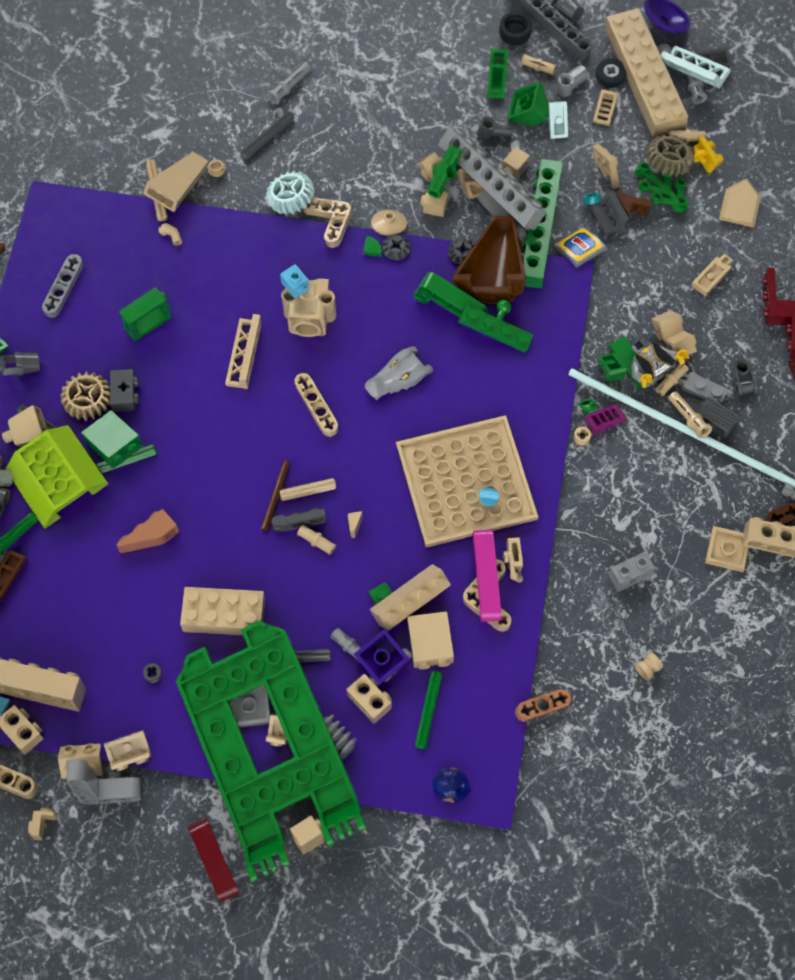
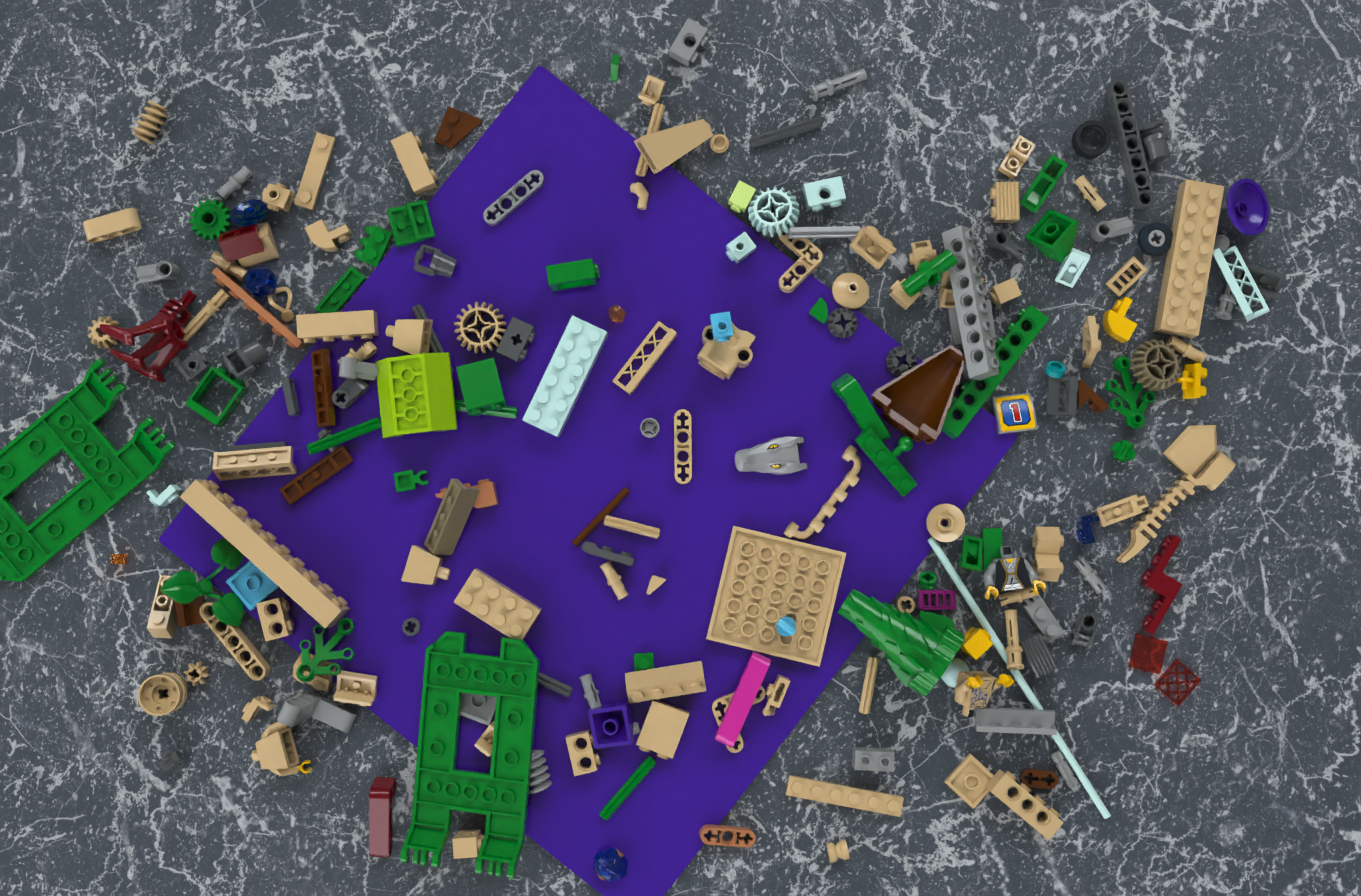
camera: 25 degrees right, 20 degrees up
none -> tan torso [251,722,312,776]
none -> green plant [296,618,355,682]
none -> green plate [393,470,430,492]
none -> tan torso [401,545,451,585]
none -> dark tan panel [424,478,479,555]
none -> light aqua brick [522,315,608,438]
none -> clear orange plate [608,305,626,322]
none -> green tile [610,54,620,82]
none -> tan bracket [638,75,666,106]
none -> light grey wheel [640,418,660,438]
none -> light grey brick [669,18,709,67]
none -> light aqua brick [726,232,757,264]
none -> yellowish green brick [728,180,756,213]
none -> tan bar [783,445,861,539]
none -> tan plate [785,775,904,817]
none -> light grey axle [788,226,861,239]
none -> light aqua brick [802,176,846,212]
none -> green cone [837,589,965,697]
none -> tan bracket [849,225,897,269]
none -> tan axle [859,657,879,714]
none -> tan dish [926,504,965,542]
none -> light aqua hair [941,658,969,688]
none -> tan torso [954,671,1014,717]
none -> yellow brick [960,627,993,660]
none -> light grey fence [975,707,1057,735]
none -> tan brick [990,181,1020,223]
none -> tan slope [998,135,1035,180]
none -> light grey pin [1073,556,1107,594]
none -> clear blue bracket [1076,514,1100,544]
none -> yellow brick [1103,297,1137,343]
none -> green gear [1110,440,1137,463]
none -> tan piece [1116,451,1236,563]

